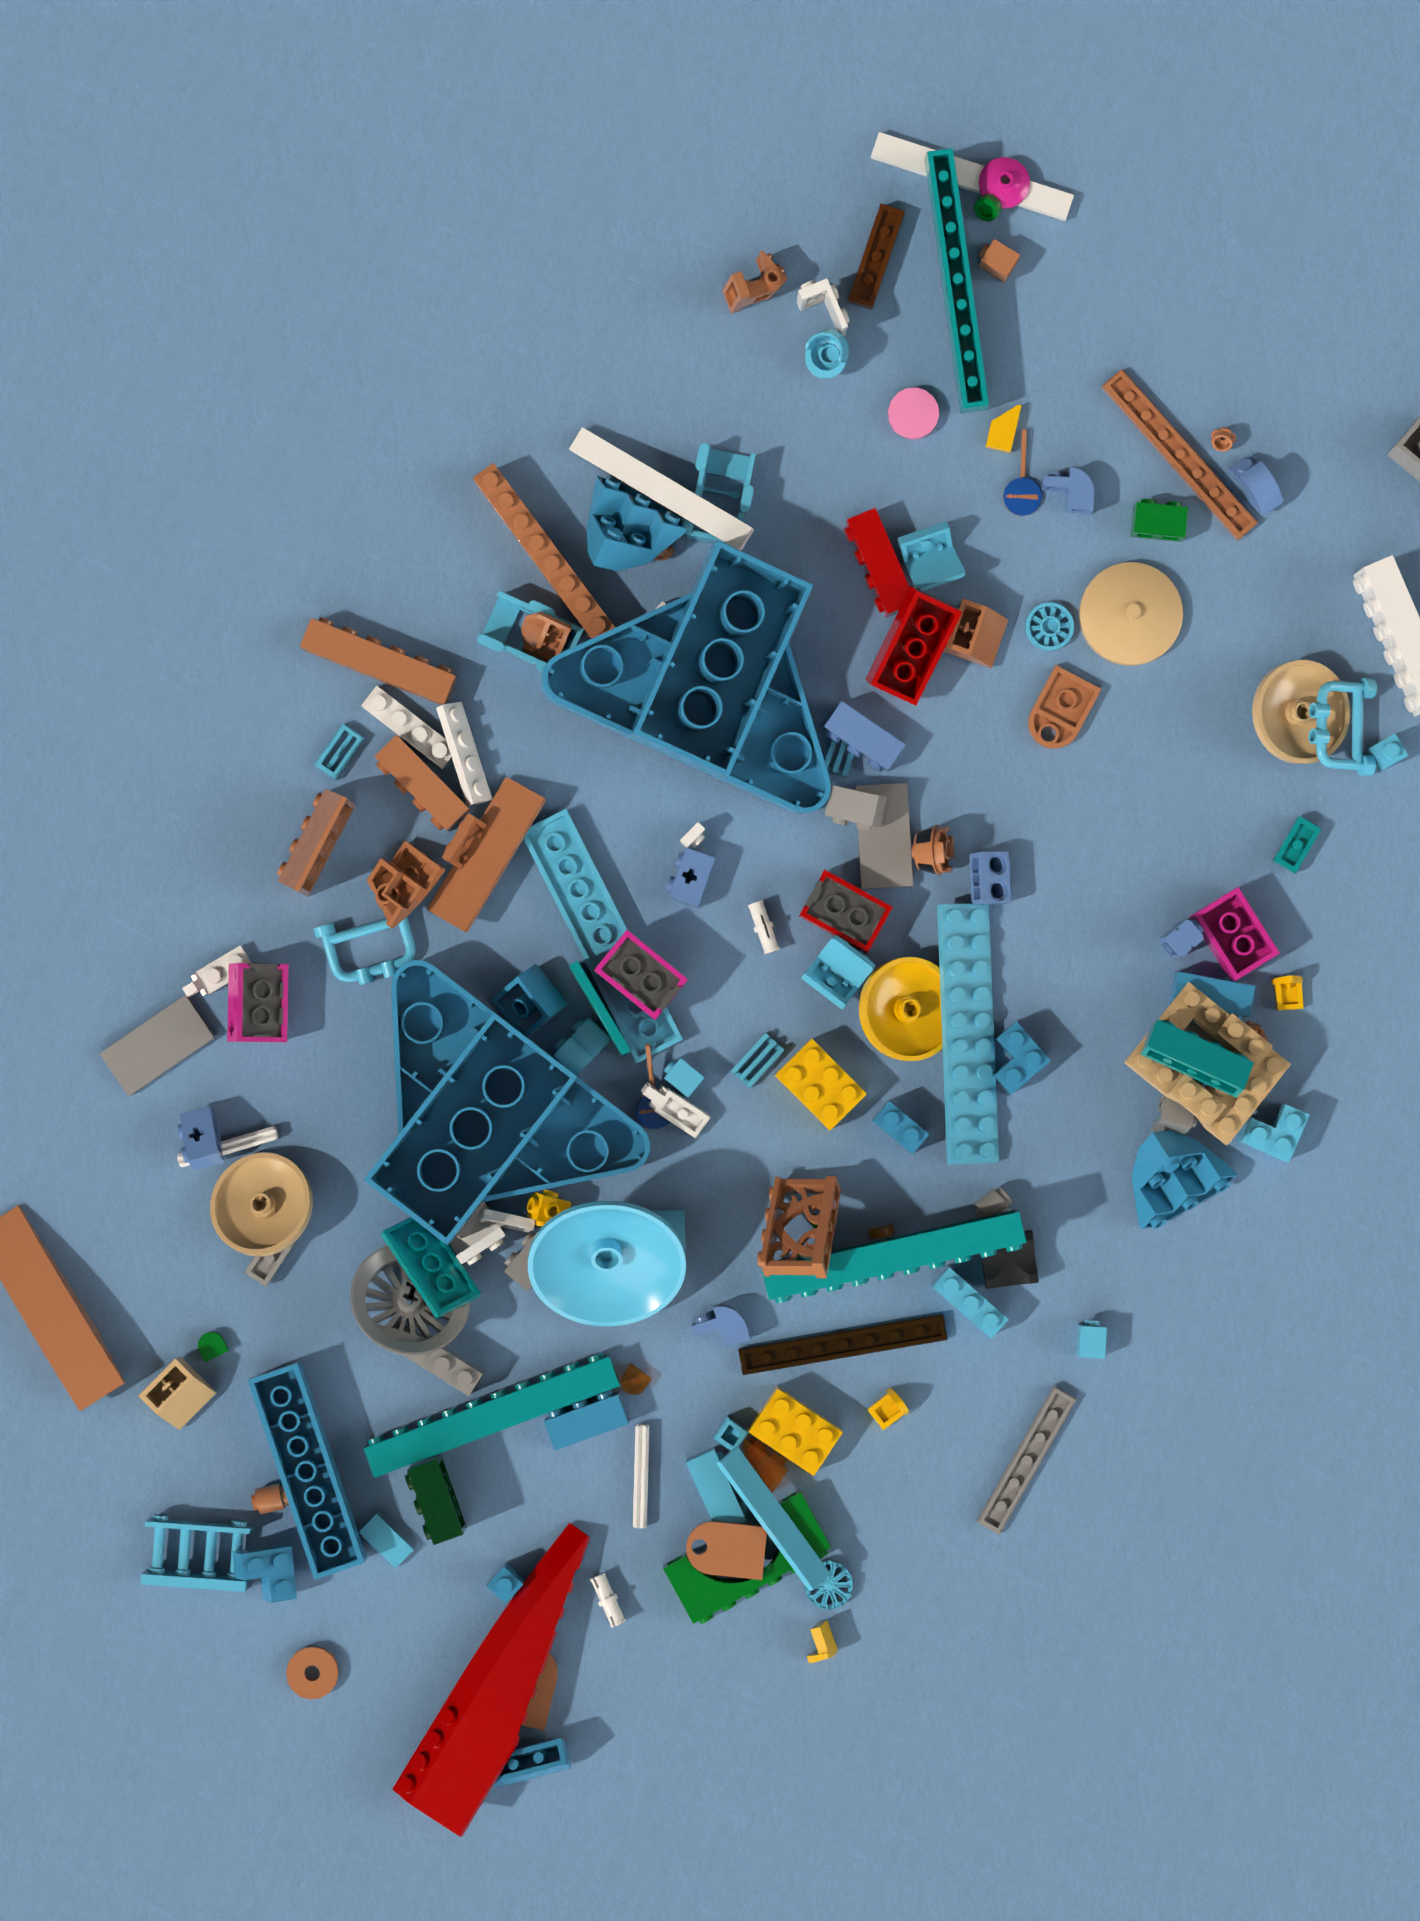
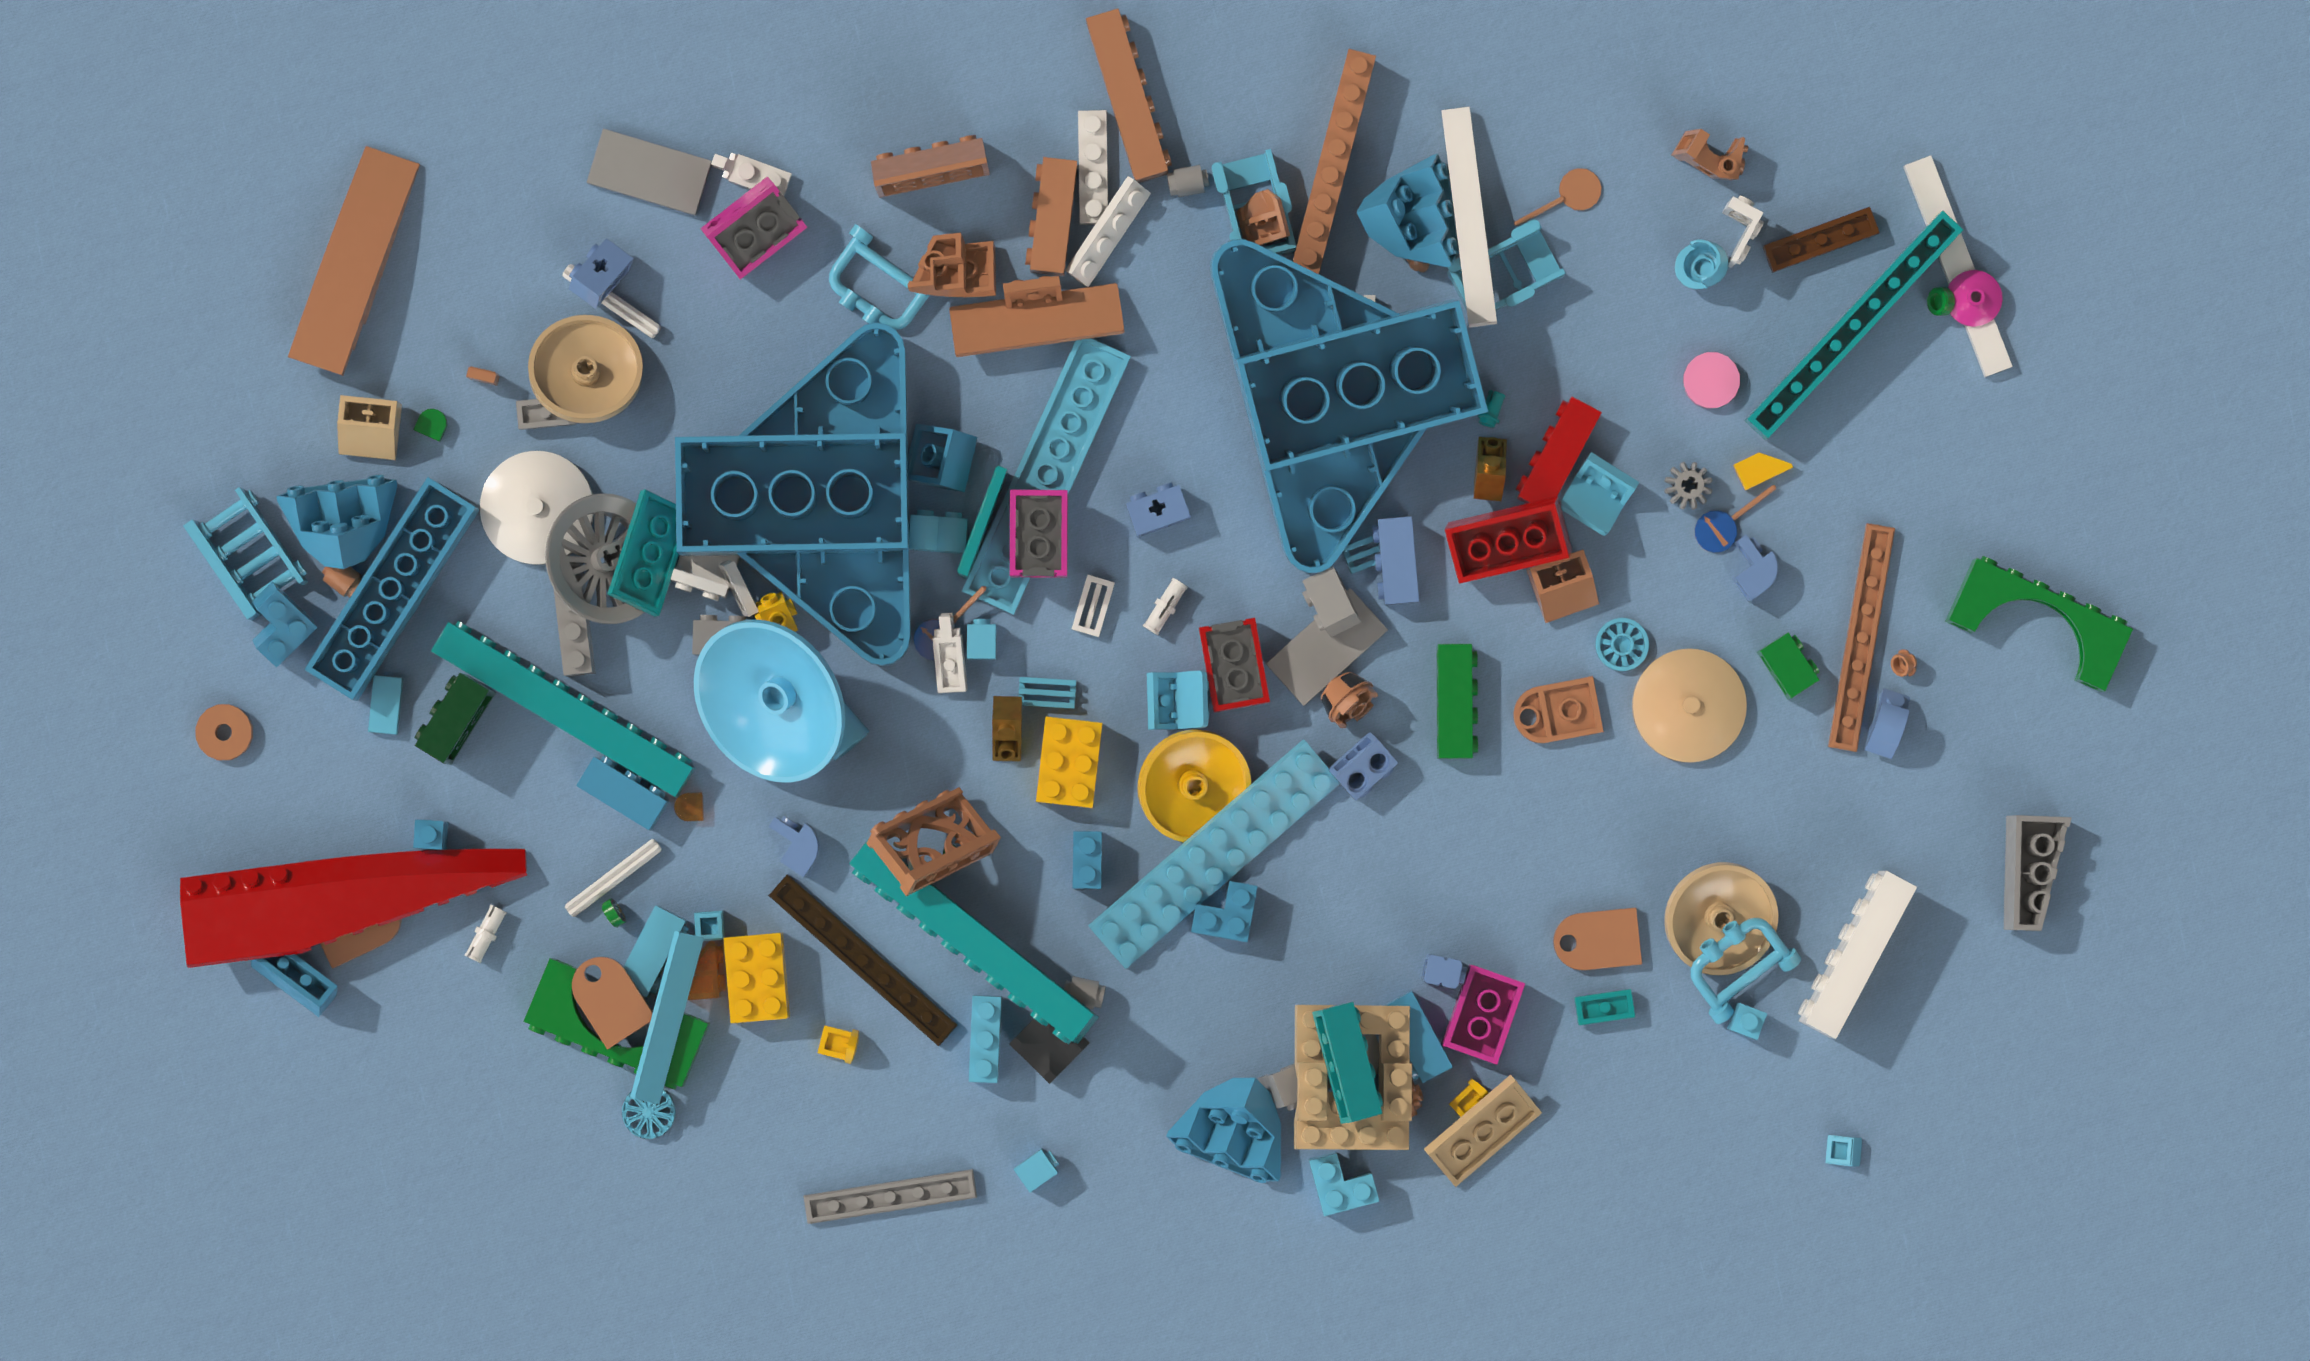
camera: 55 degrees right, 0 degrees up
medium azure tile [314,723,365,780] -> none
white plate [680,822,705,848] -> none
yellow tile [806,1620,838,1663] -> none
clear orange tile [867,1223,895,1240] -> none
nougat brick [978,239,1020,283] -> none
none -> dark azure brick [276,475,397,569]
none -> nougat tile [466,366,500,386]
none -> white dish [480,451,594,565]
none -> green tile [602,898,626,928]
none -> pearl gold slope [992,696,1022,761]
none -> white tile [1072,575,1115,637]
none -> light grey brick [1167,165,1209,197]
none -> tan plate [1424,1075,1542,1187]
none -> green brick [1436,644,1478,759]
none -> pearl gold slope [1473,436,1507,502]
none -> teal pin [1478,390,1506,428]
none -> nougat piece [1514,168,1601,226]
none -> nougat tile [1553,908,1642,970]
none -> light grey gear [1664,462,1712,510]
none -> green arch [1945,556,2133,692]

